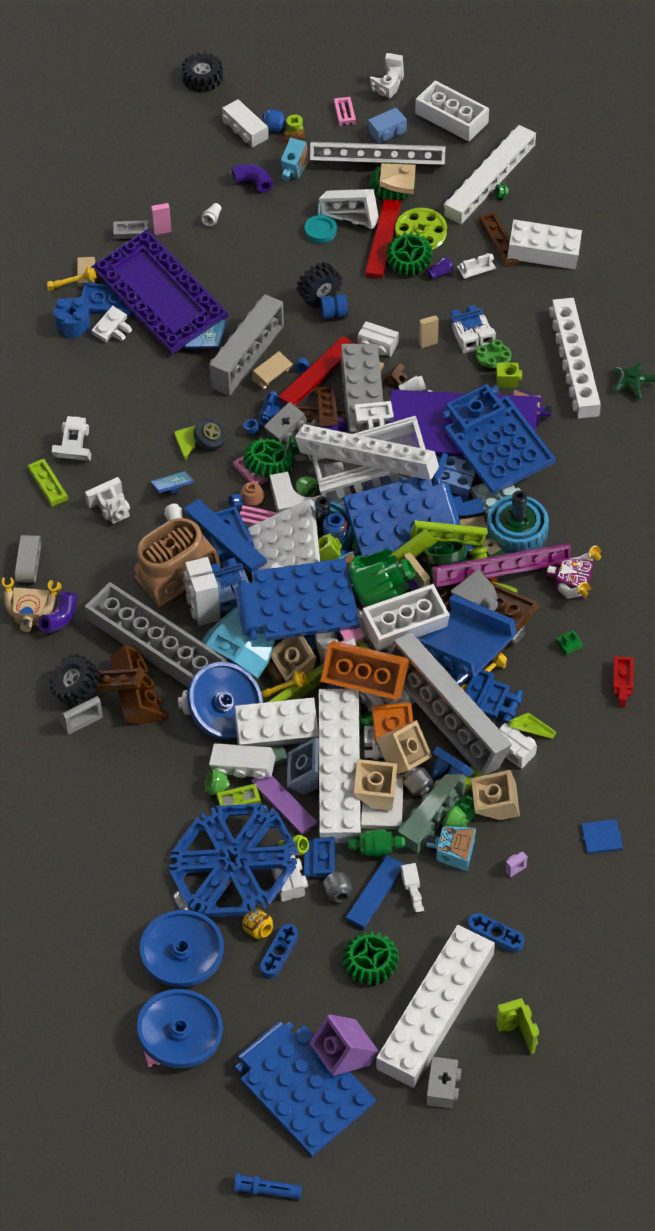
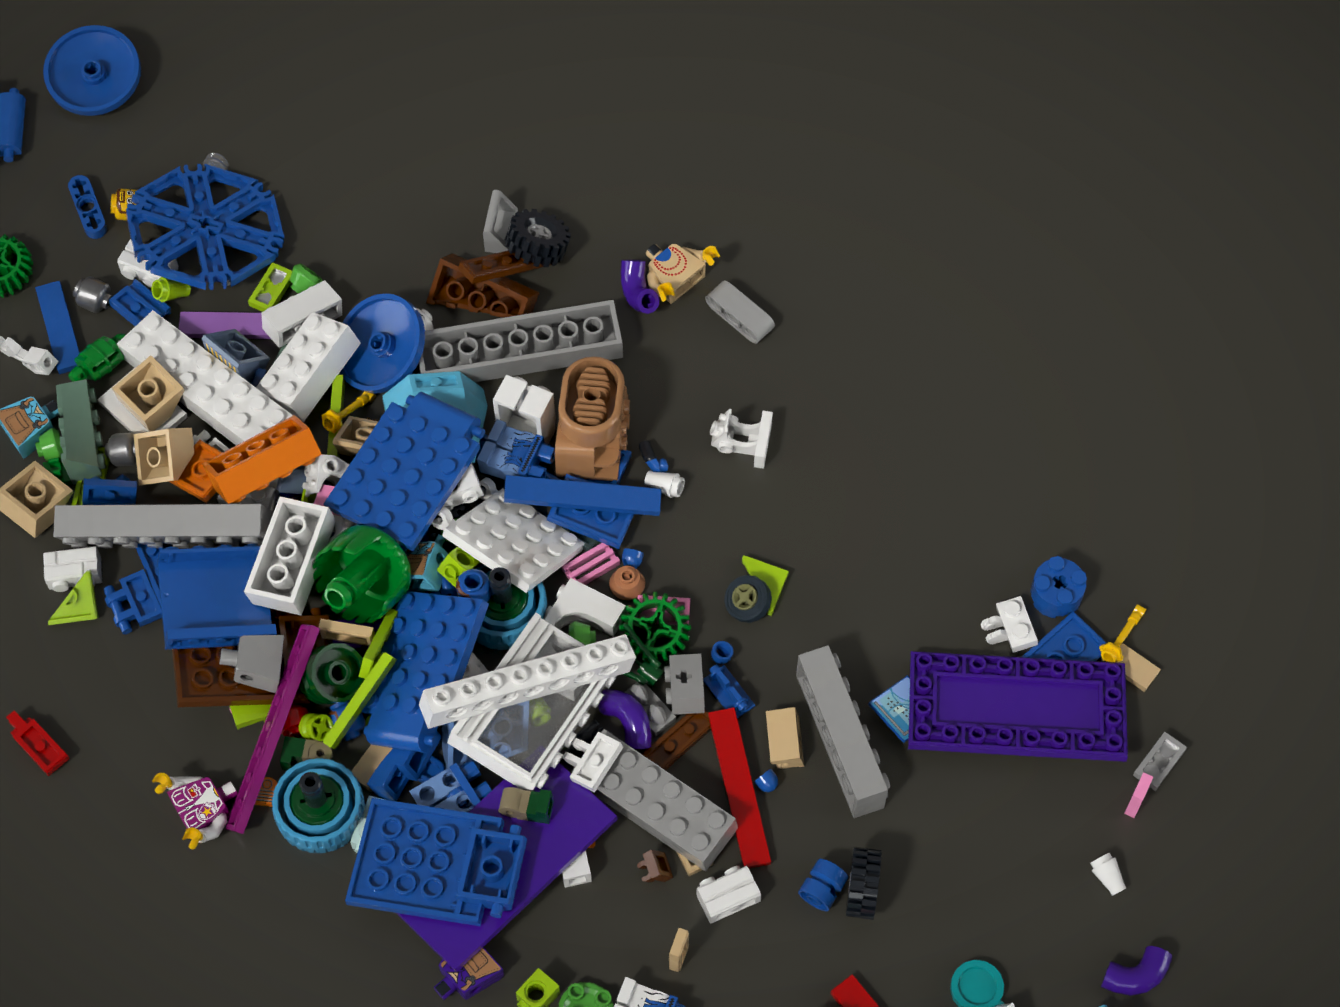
camera: 130 degrees right, 10 degrees up
lime tile [27,459,68,507] -> none
white tile [52,416,91,461] -> none
blue dish [140,910,224,987] -> none
piece [150,471,194,494] -> none
reddish brown tile [316,387,338,426] -> none
white cone [398,375,426,391] -> none
green tile [556,630,583,656] -> none
none -> leg [498,787,554,824]

